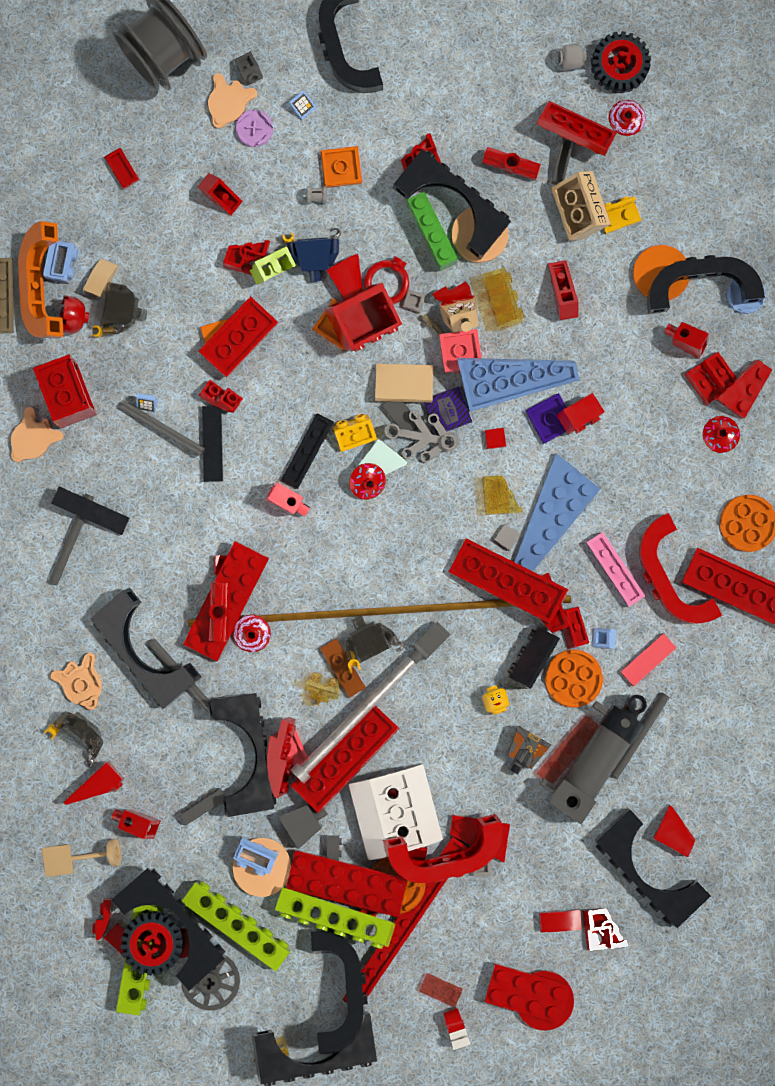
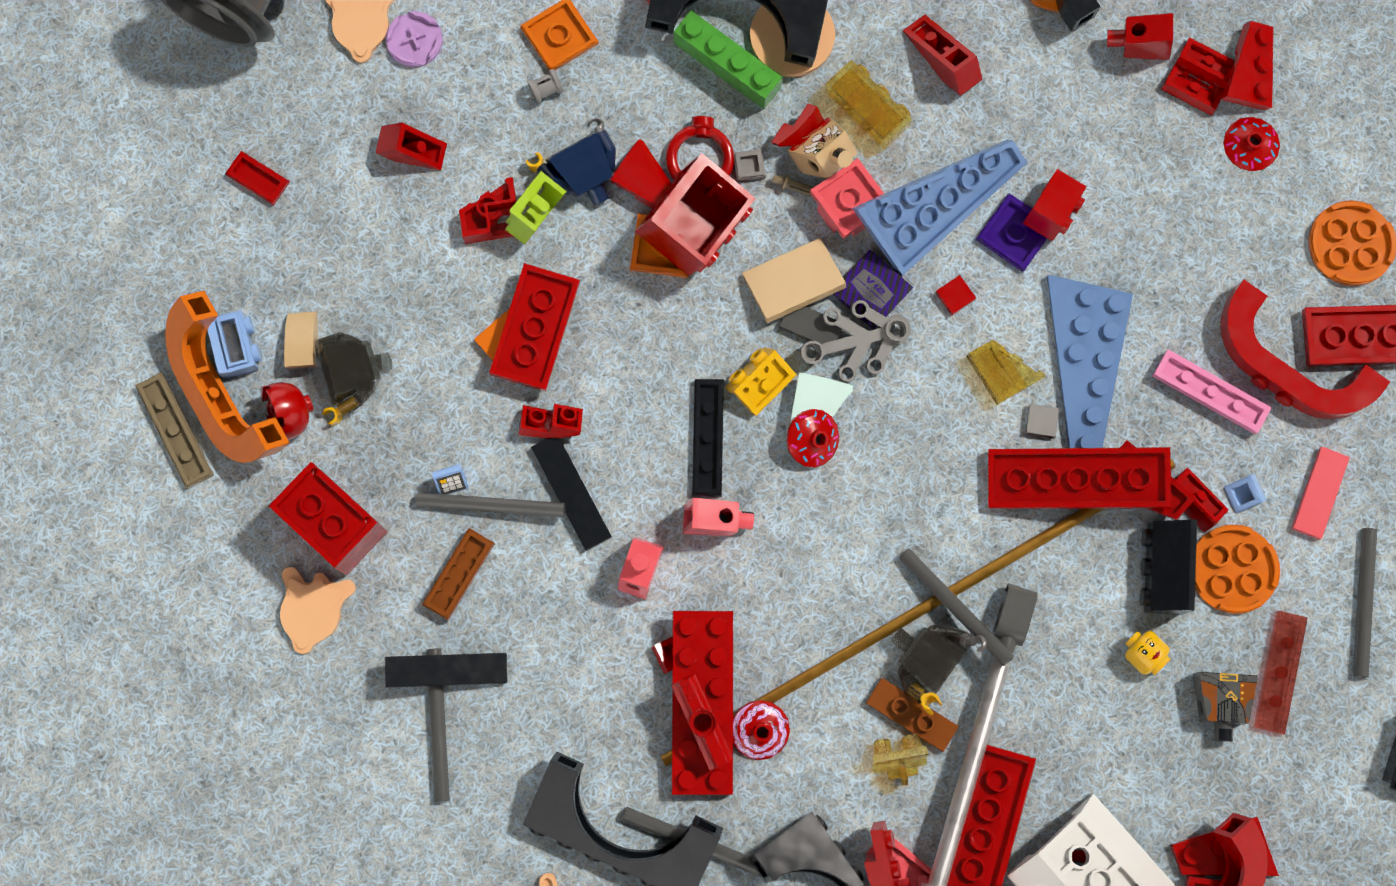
camera: 30 degrees left, 5 degrees down
dark grey piece [540,695,647,824] -> none
none -> dark orange plate [422,528,495,621]
none -> coral torso [618,537,665,600]
none -> dark grey piece [899,548,1014,666]

